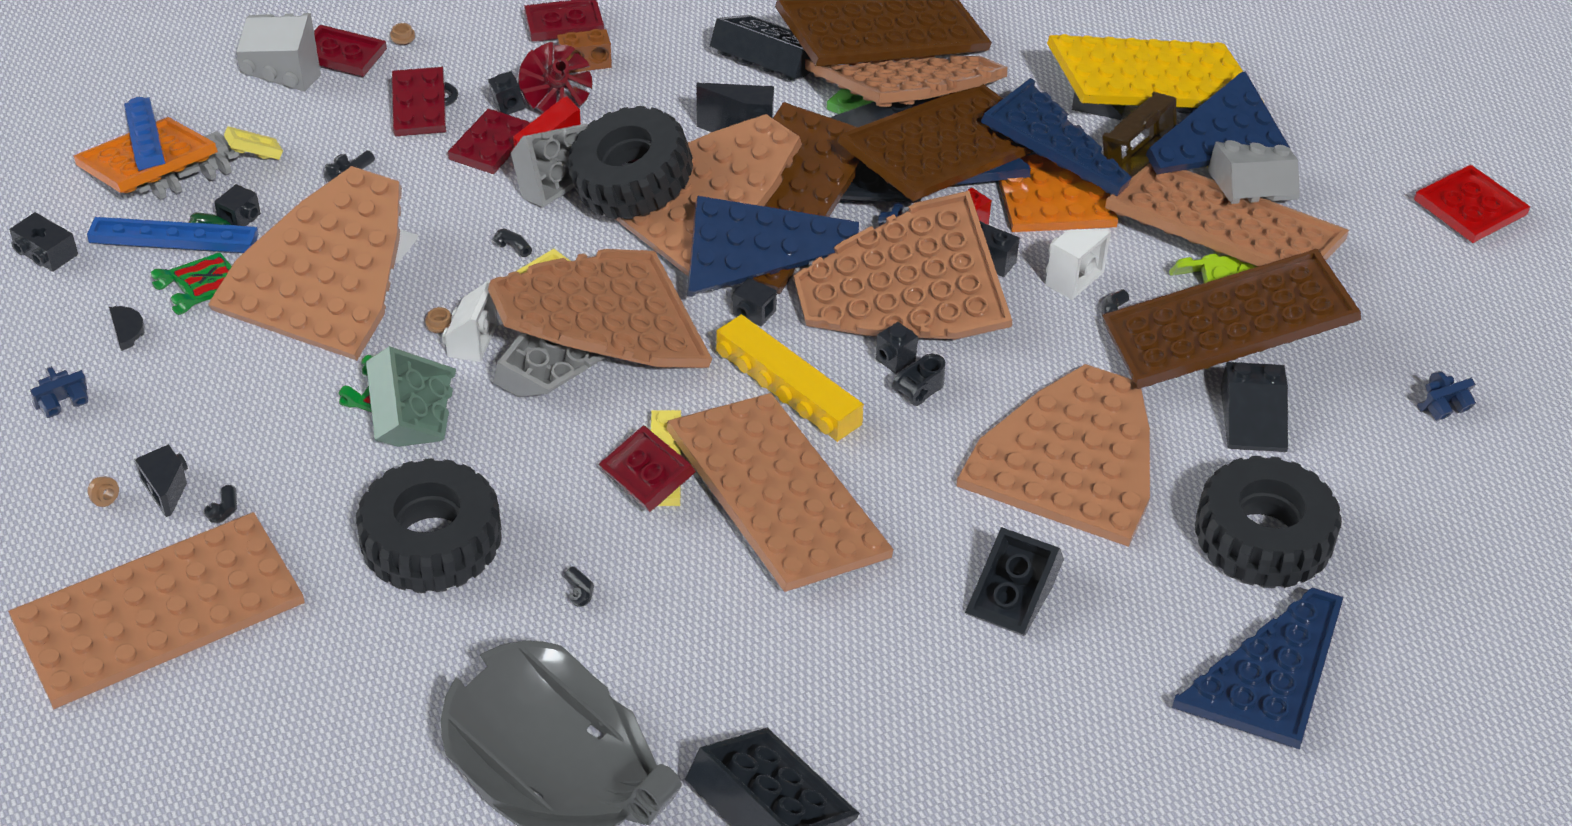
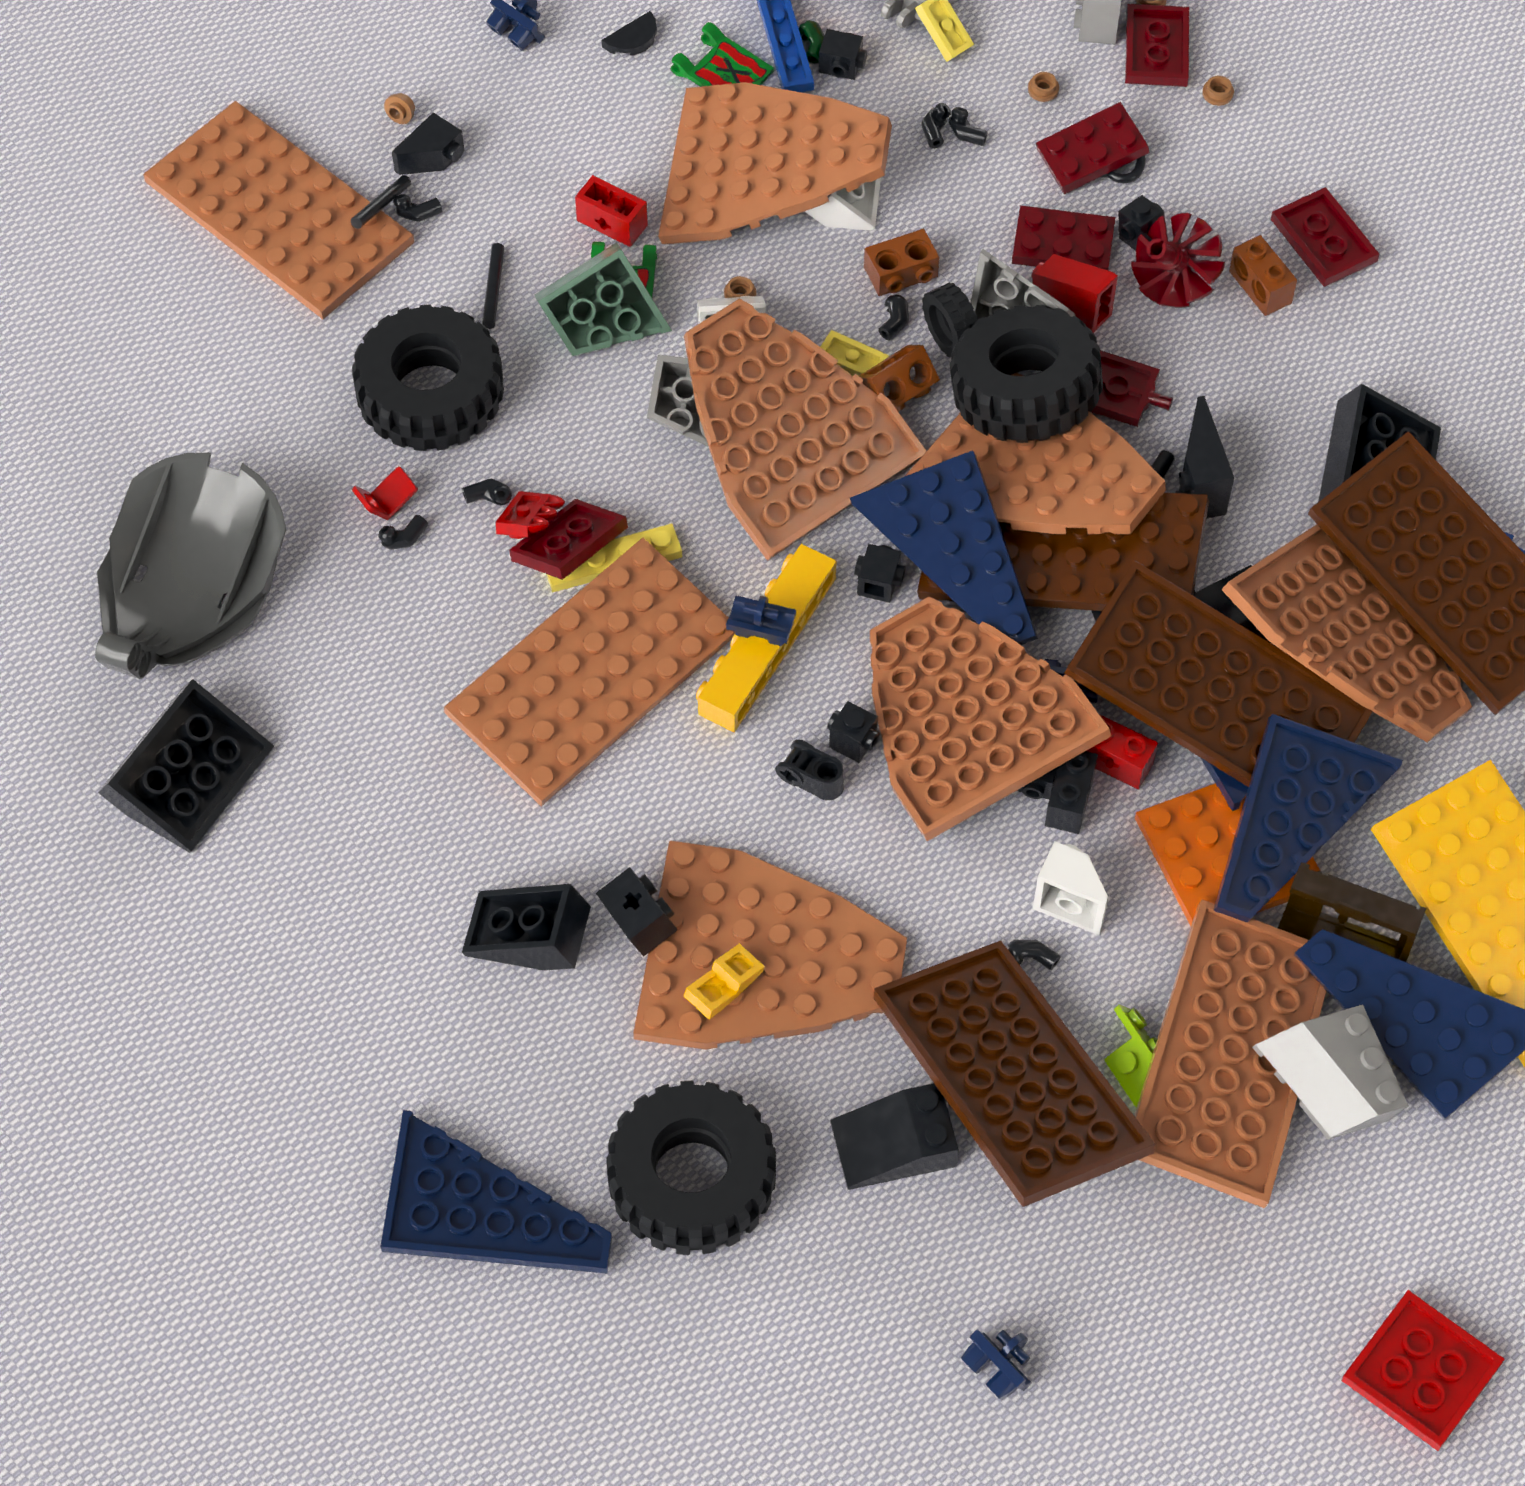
camera: 75 degrees right, 15 degrees up
none -> black bar [351,175,411,229]
none -> red bracket [351,467,418,521]
none -> black arm [462,478,512,505]
none -> black bar [482,243,504,329]
none -> red plate [495,491,565,539]
none -> red brick [575,175,648,247]
none -> black brick [596,867,678,957]
none -> yellow slope [684,943,765,1020]
none -> dark blue hips [726,596,796,646]
none -> dark orange brick [859,345,940,412]
none -> dark orange brick [864,228,940,296]
none -> black tyre [922,282,978,358]
none -> medium nougat plate [1028,72,1059,102]

